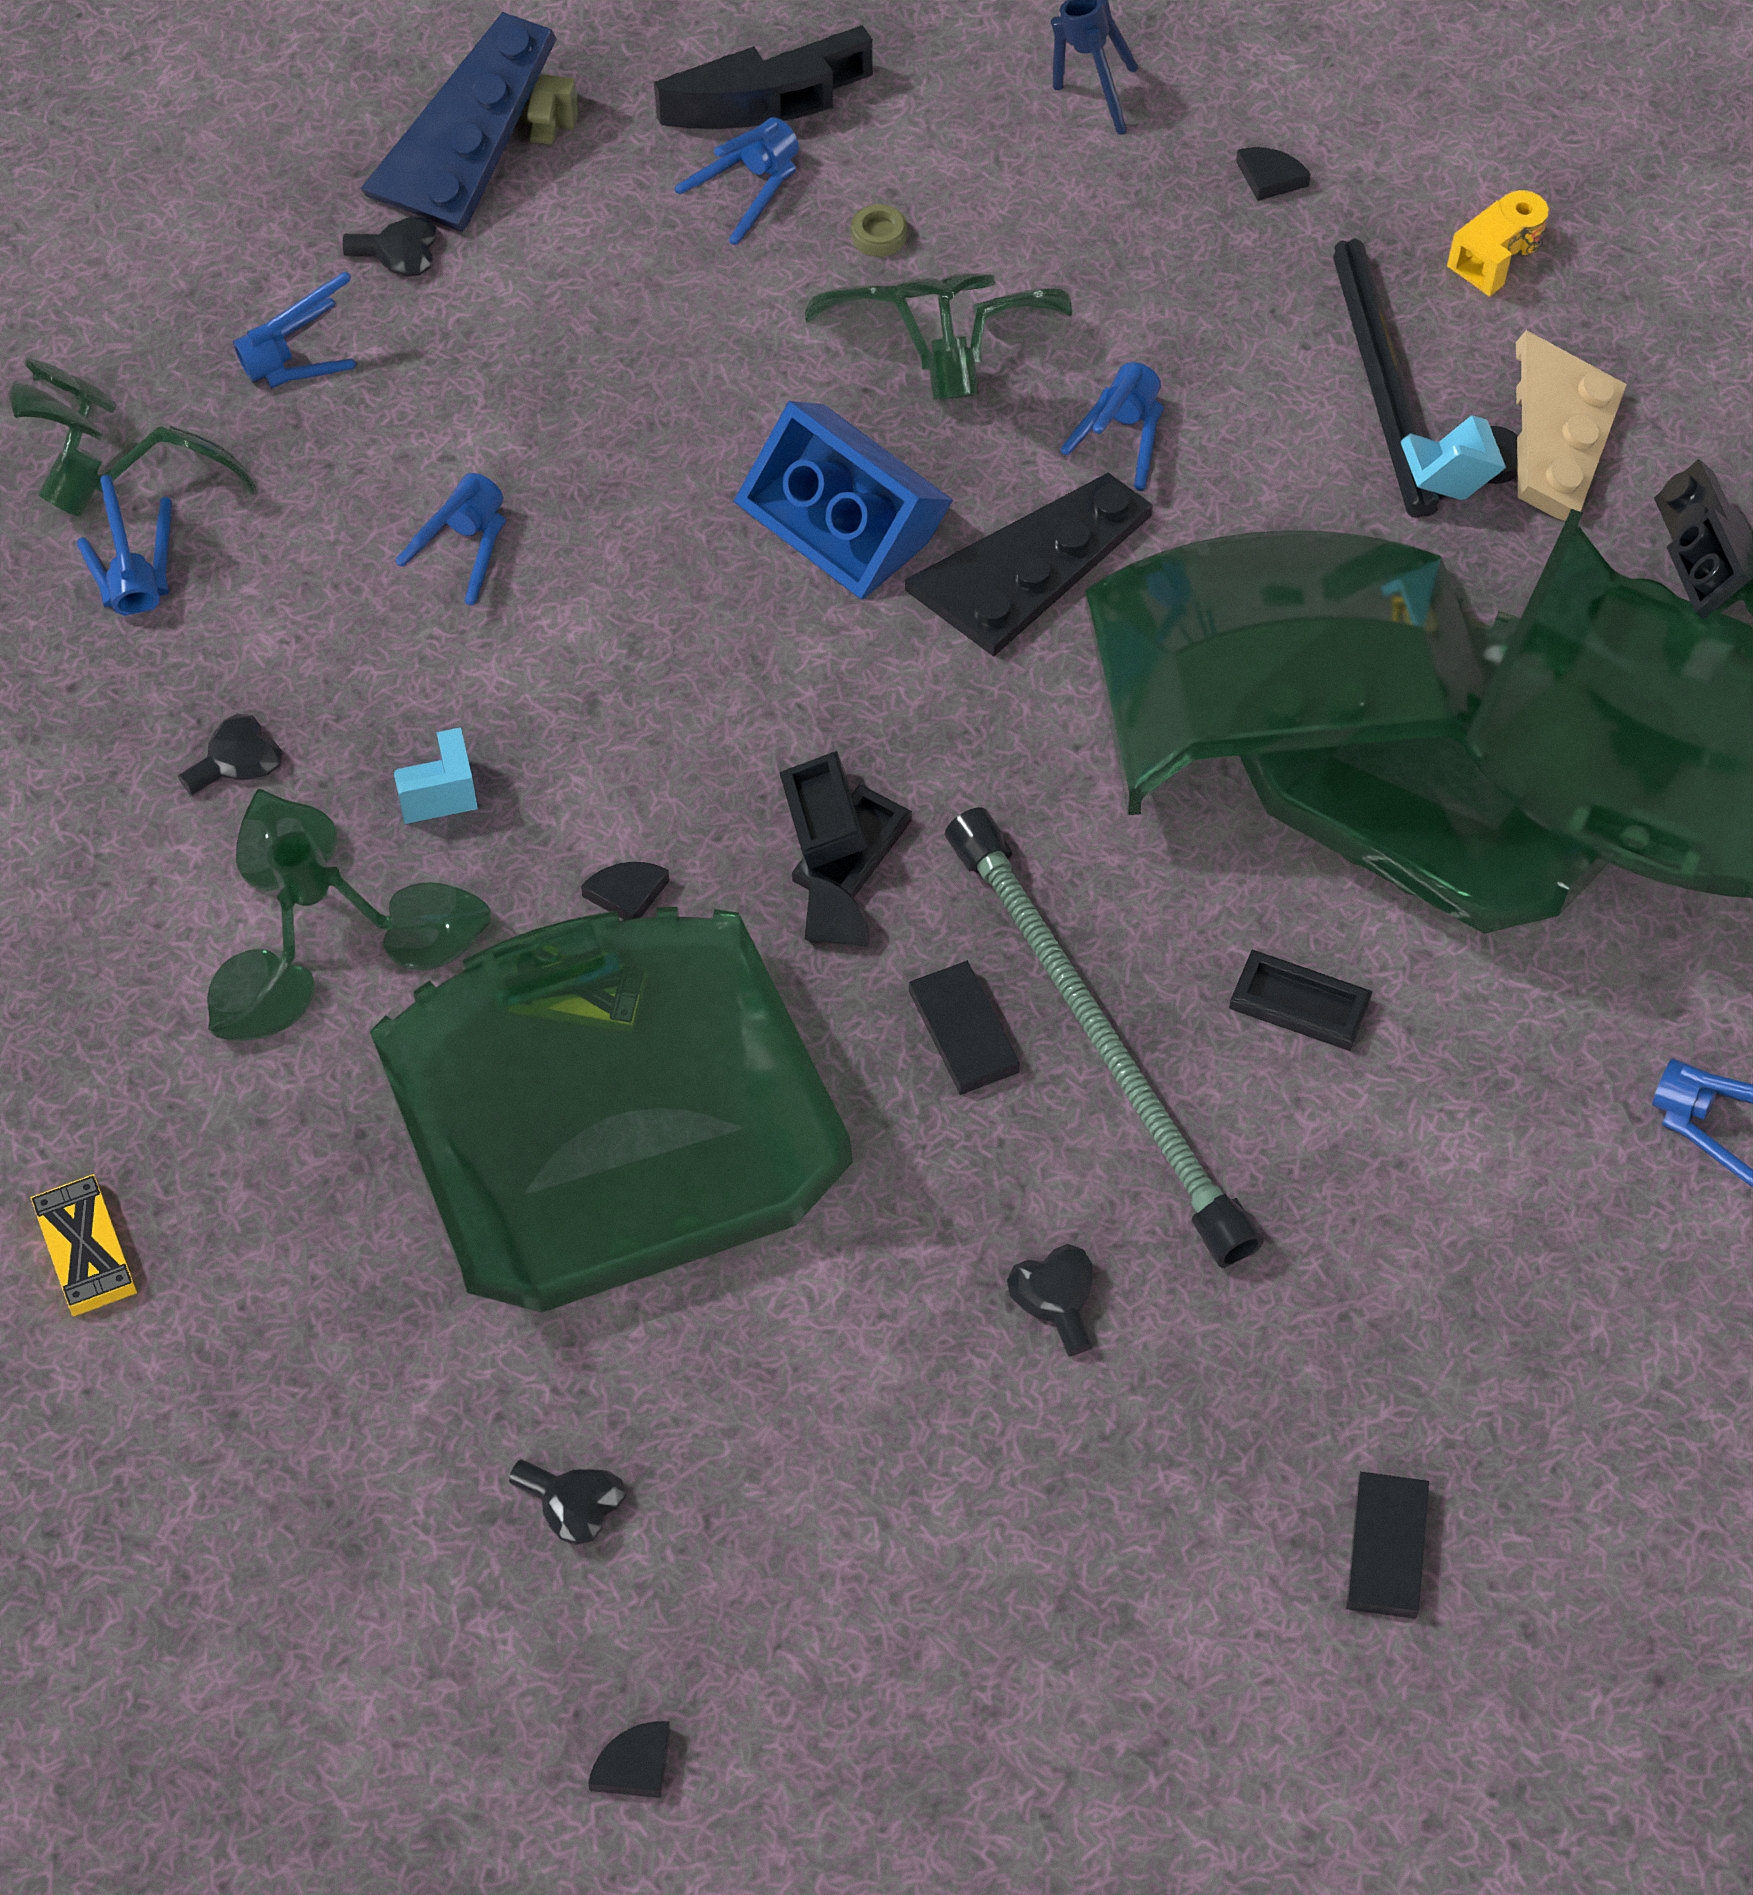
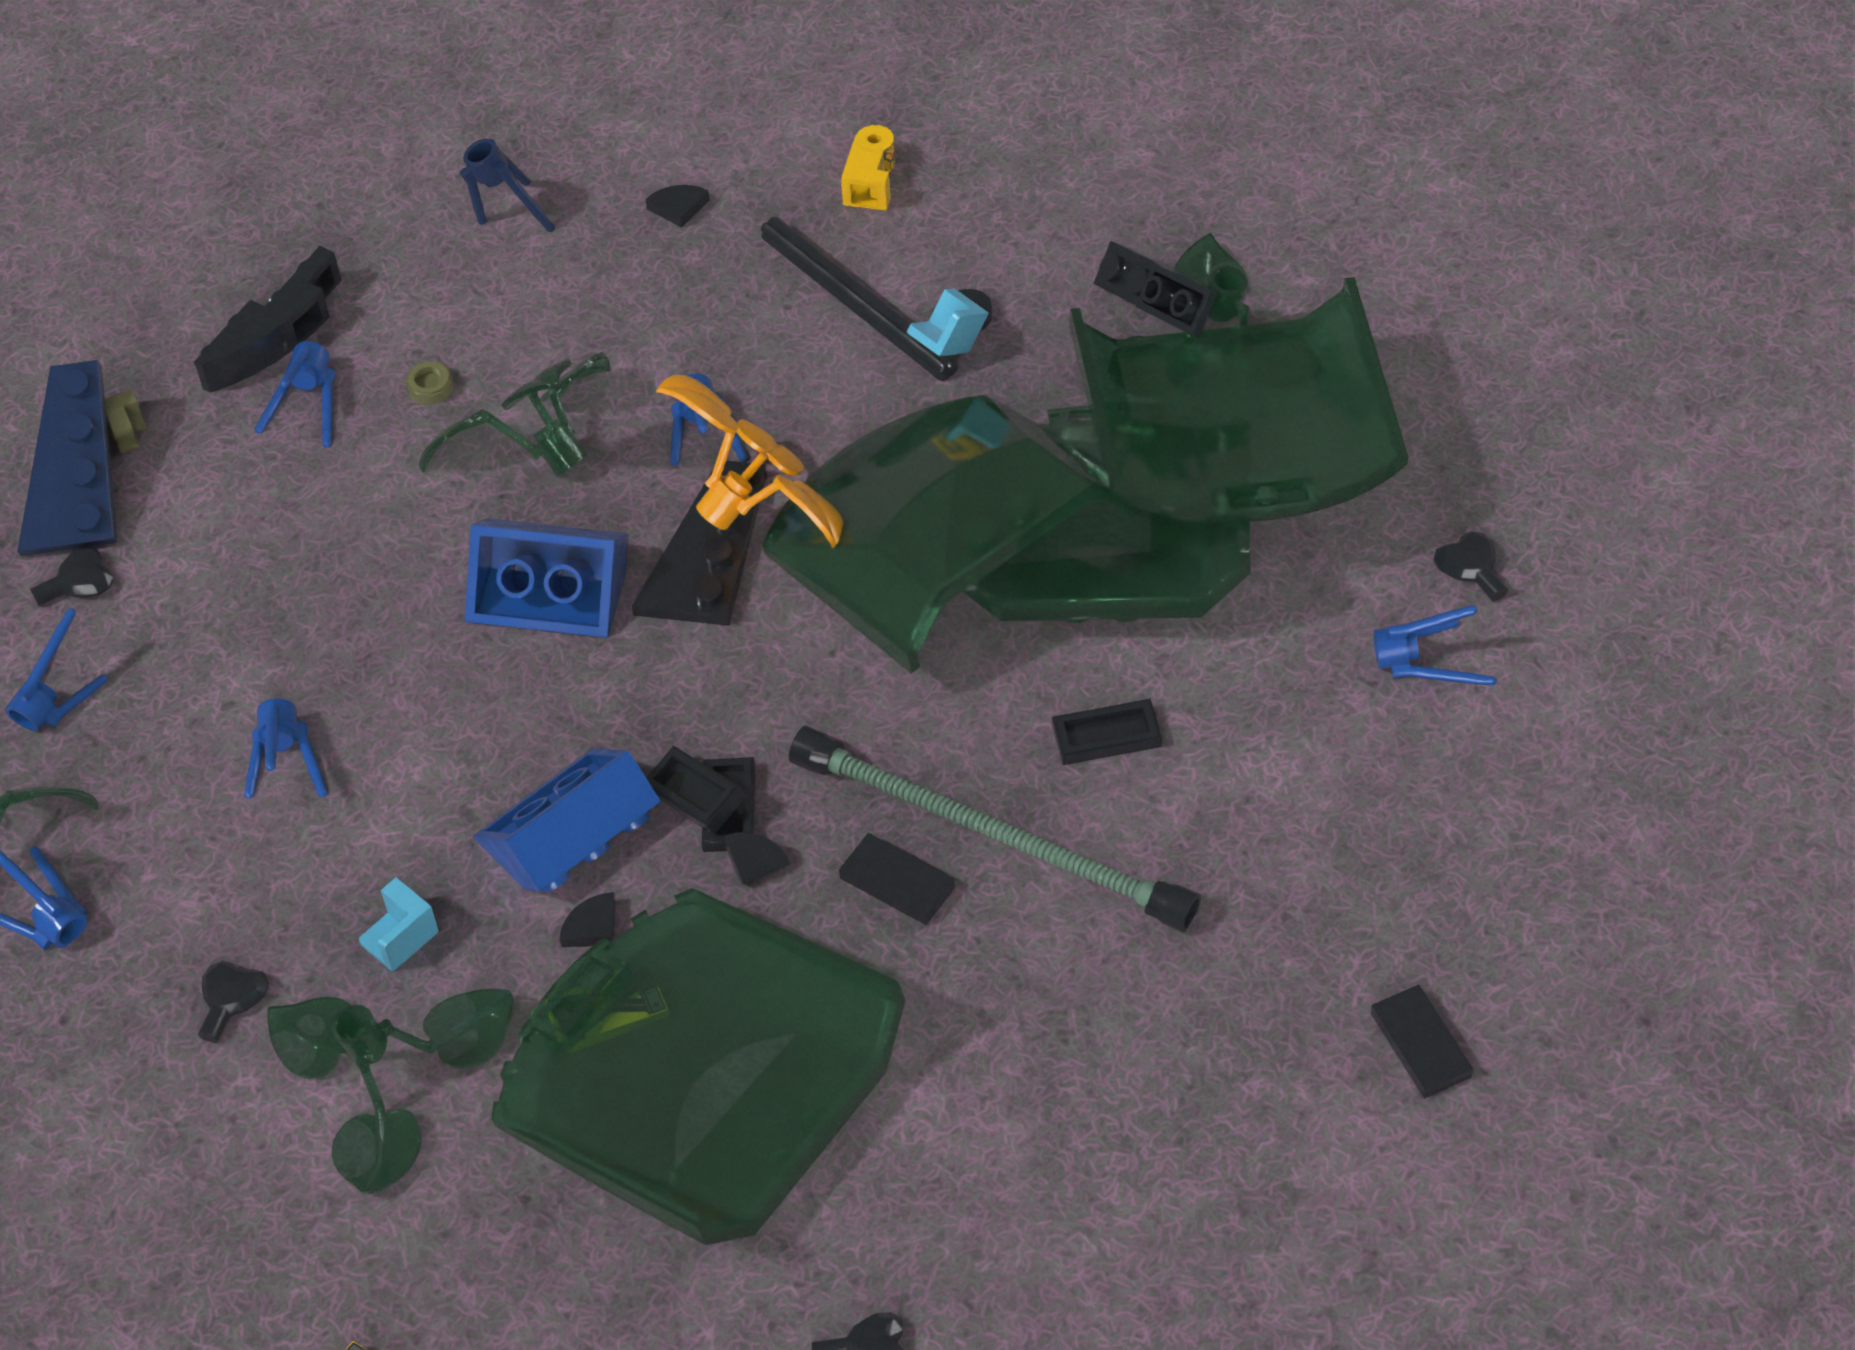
camera: 30 degrees left, 5 degrees down
black rock [1007,1244,1093,1357] -> none
tan wing [1516,330,1627,523] -> none
none -> blue slope [473,749,661,893]
none -> light orange plant [656,375,843,549]

